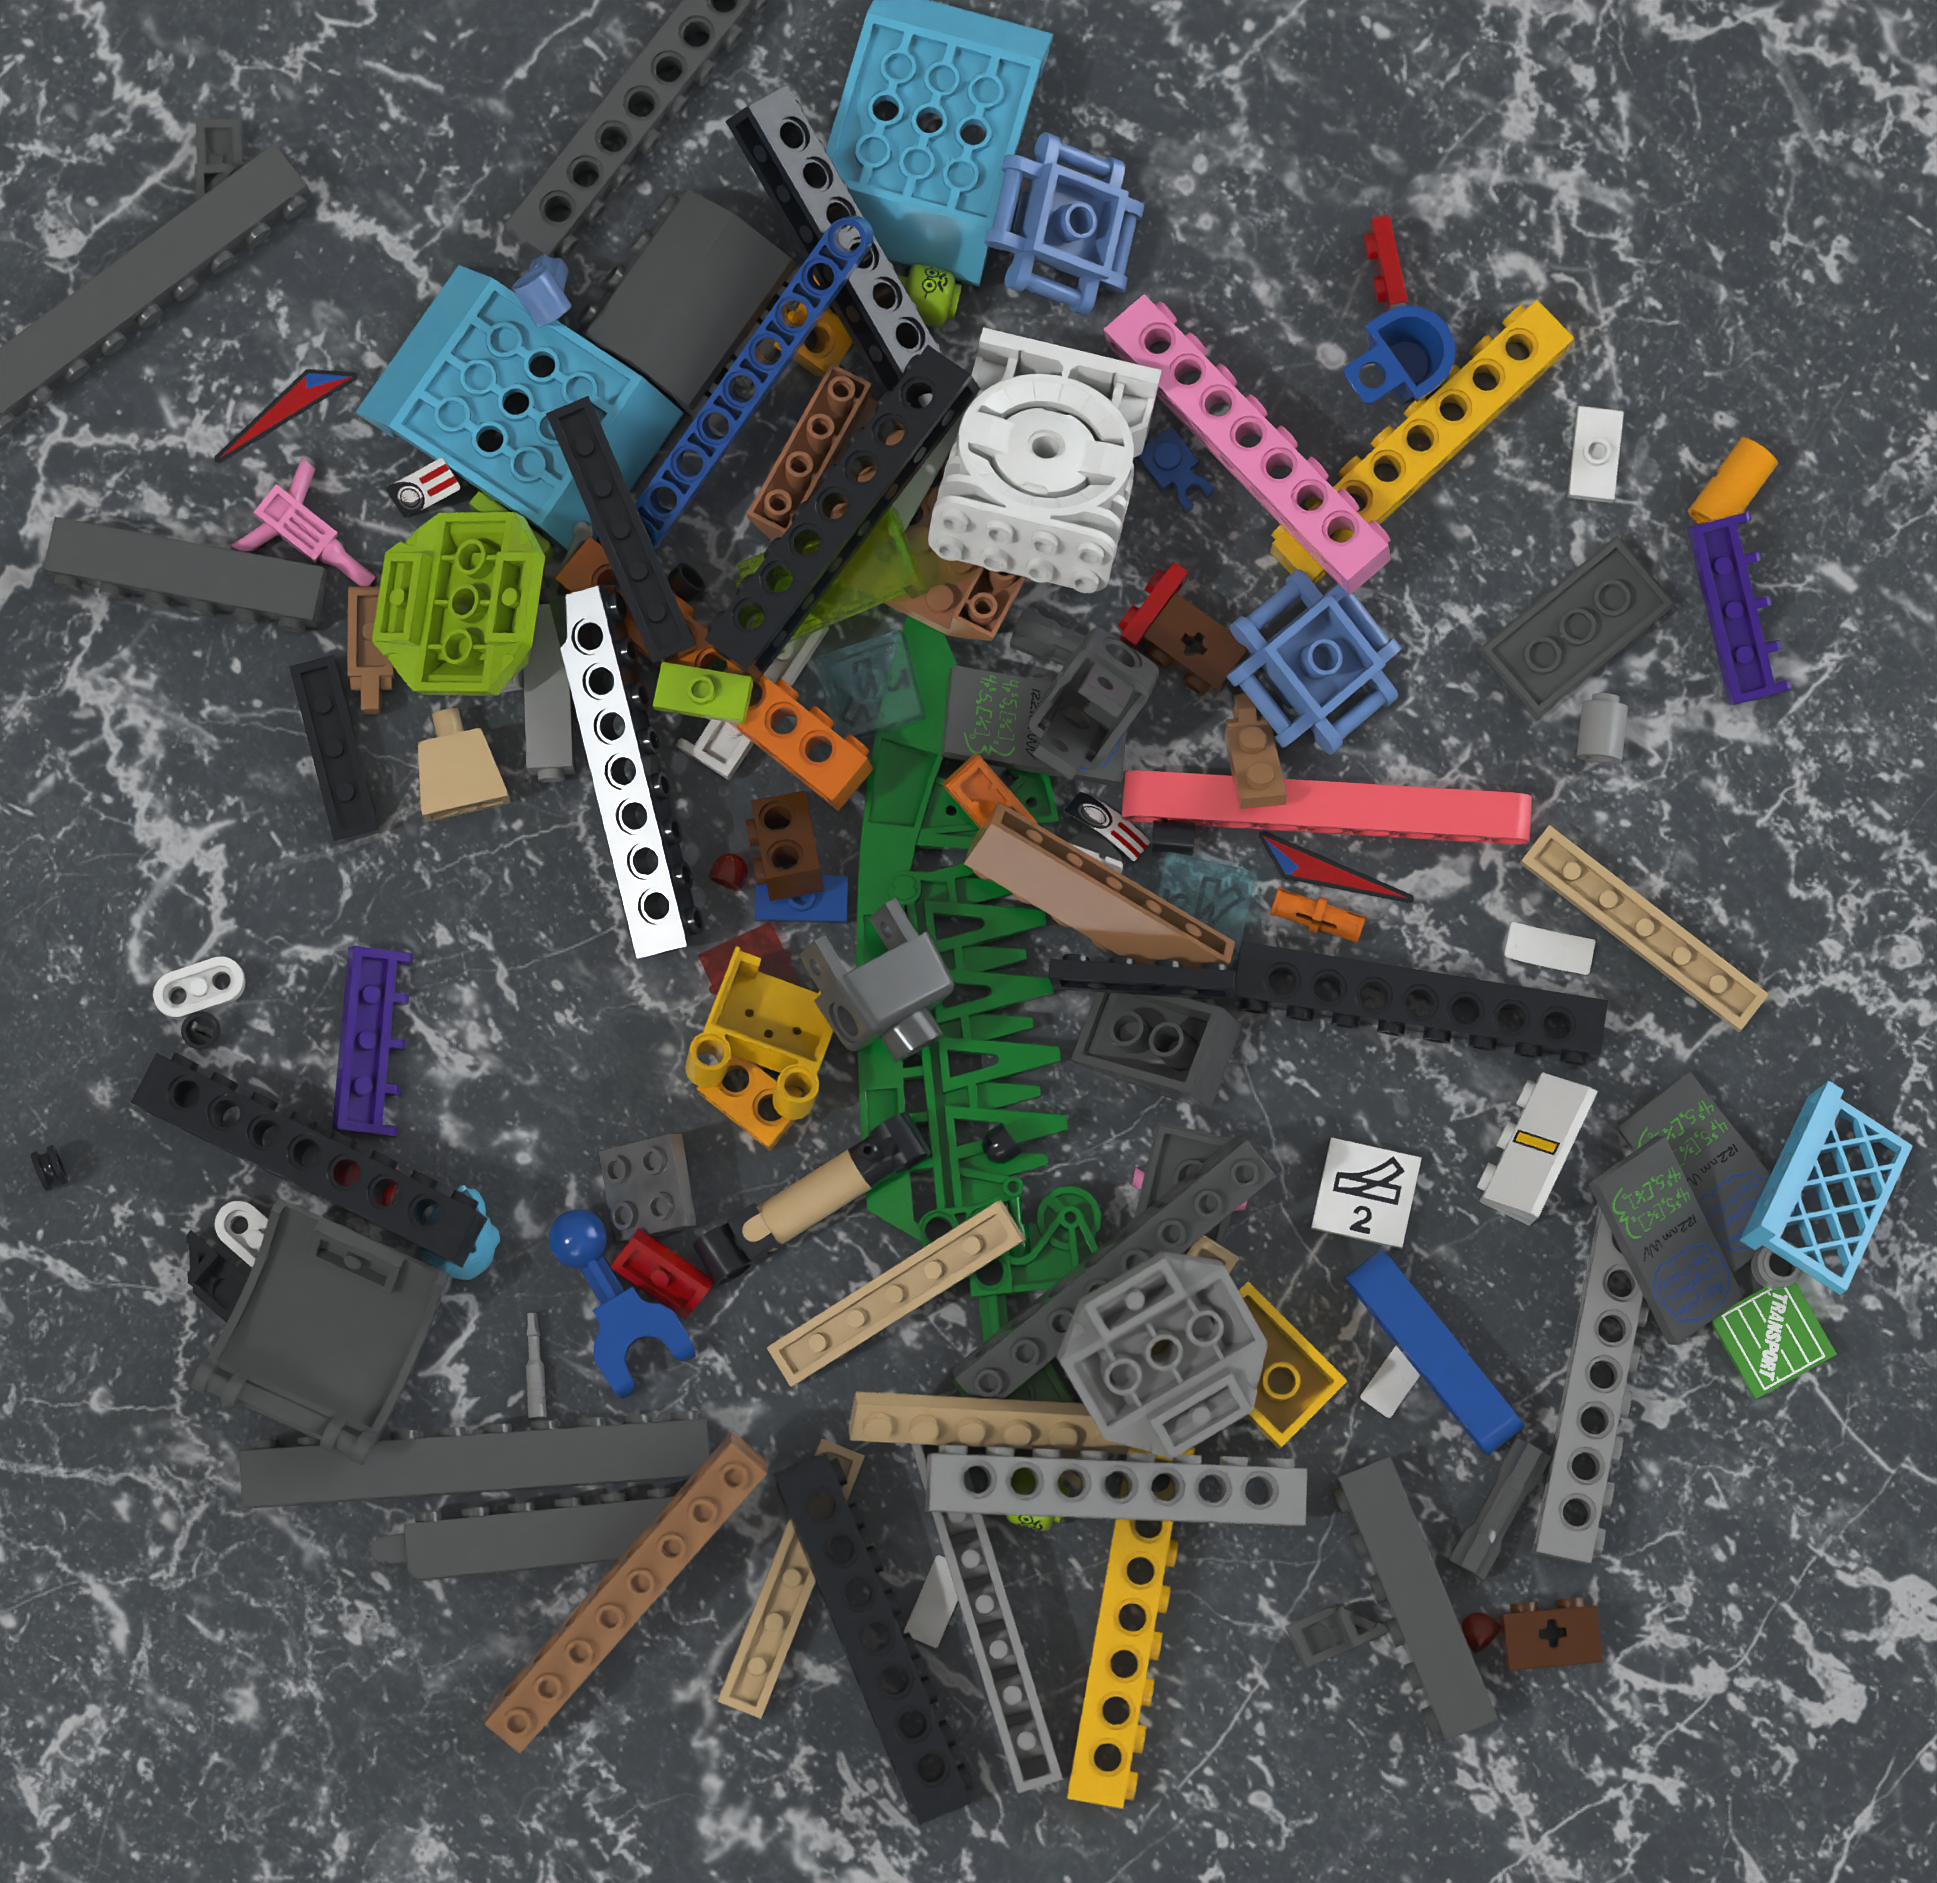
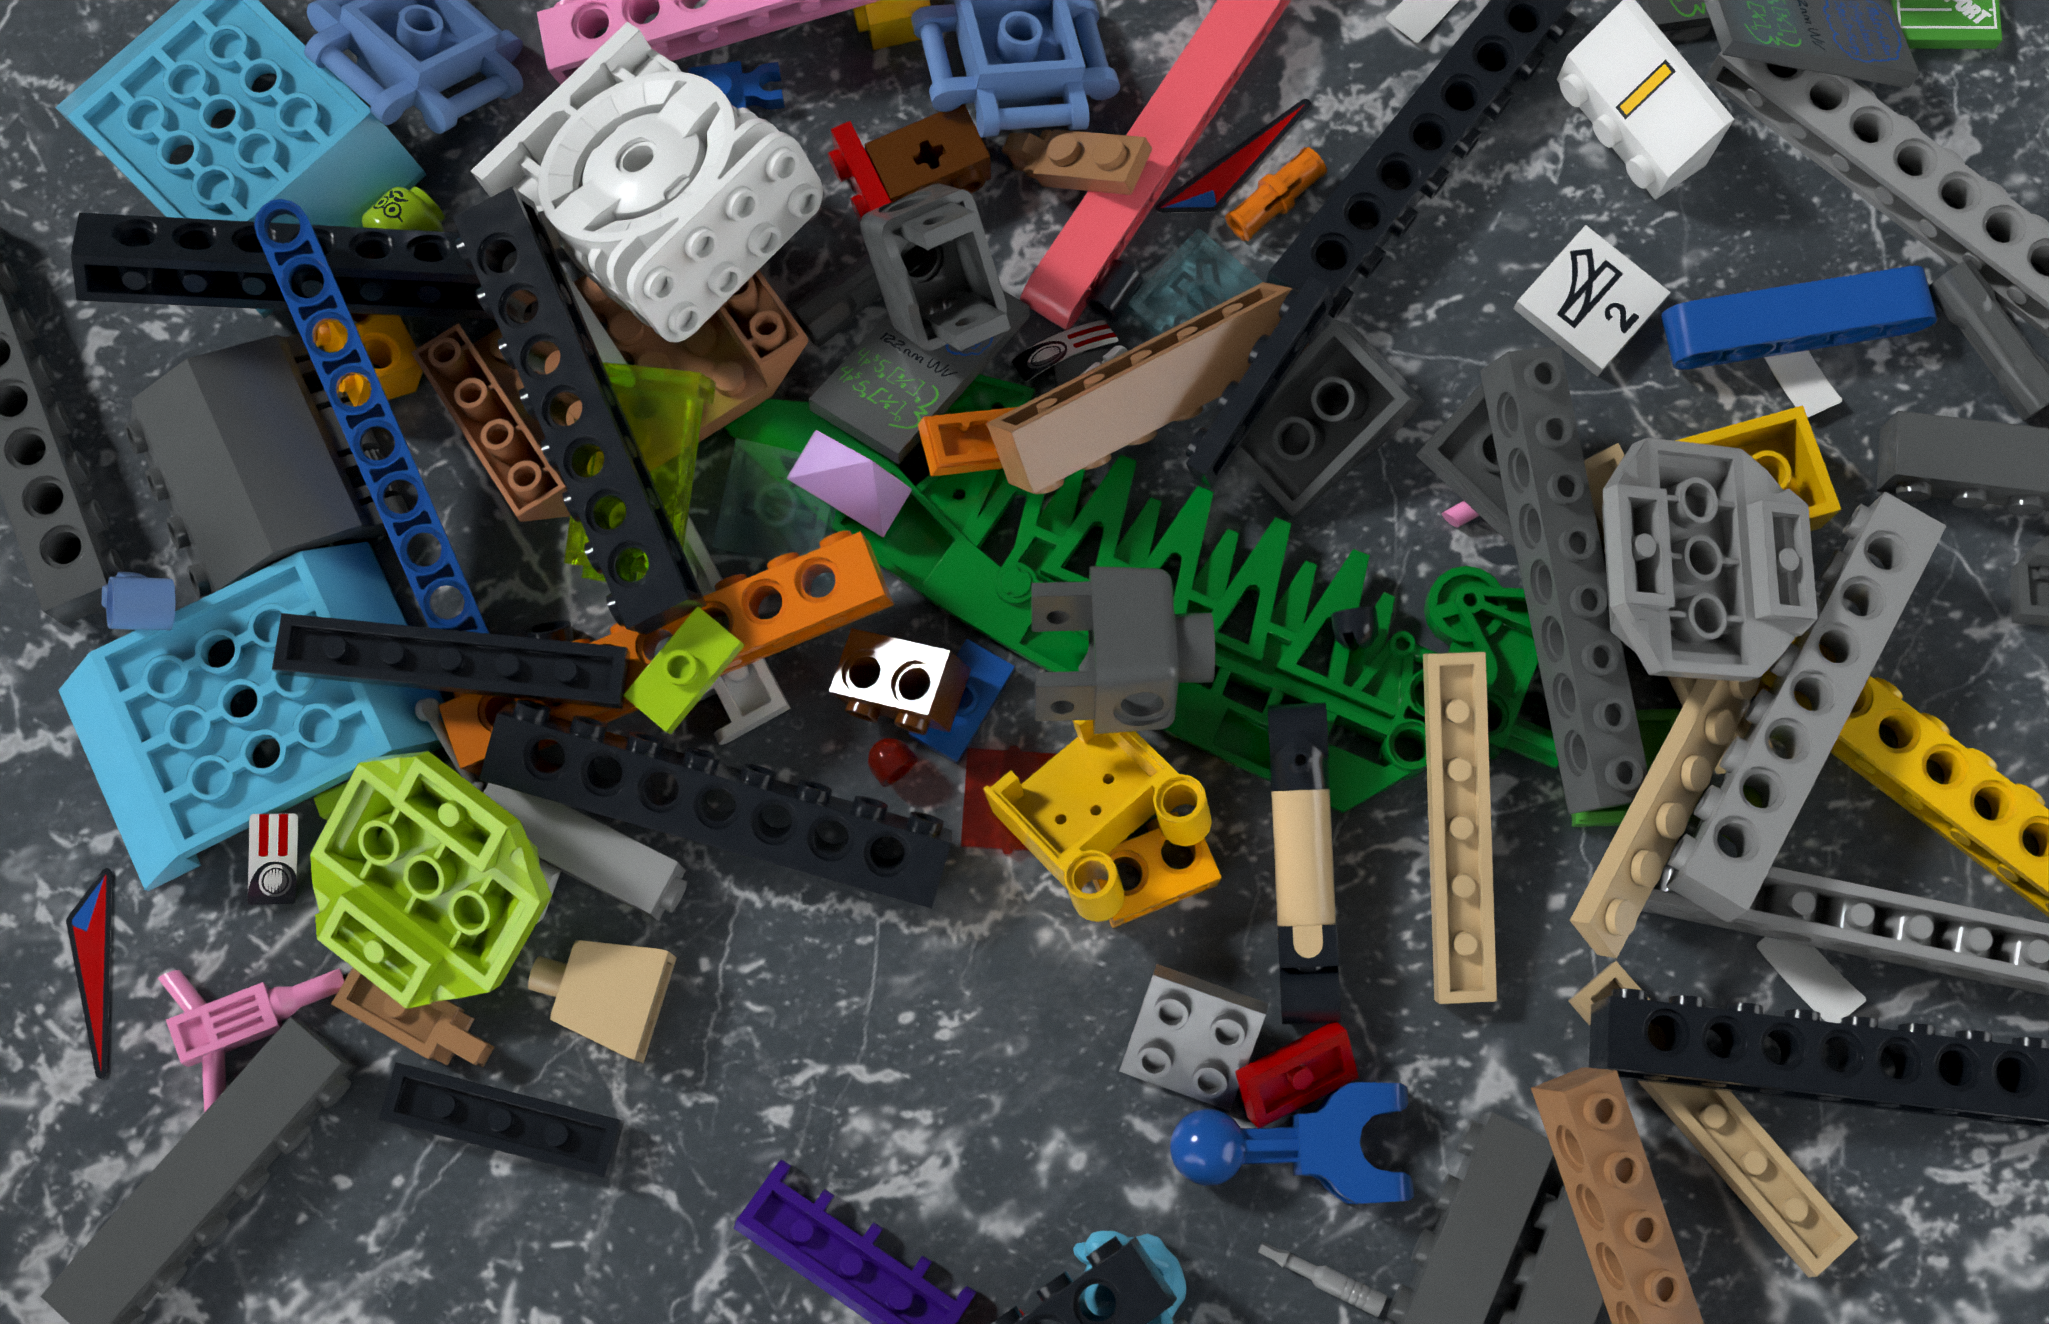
camera: 60 degrees left, 5 degrees down
none -> lavender slope [786,430,912,537]

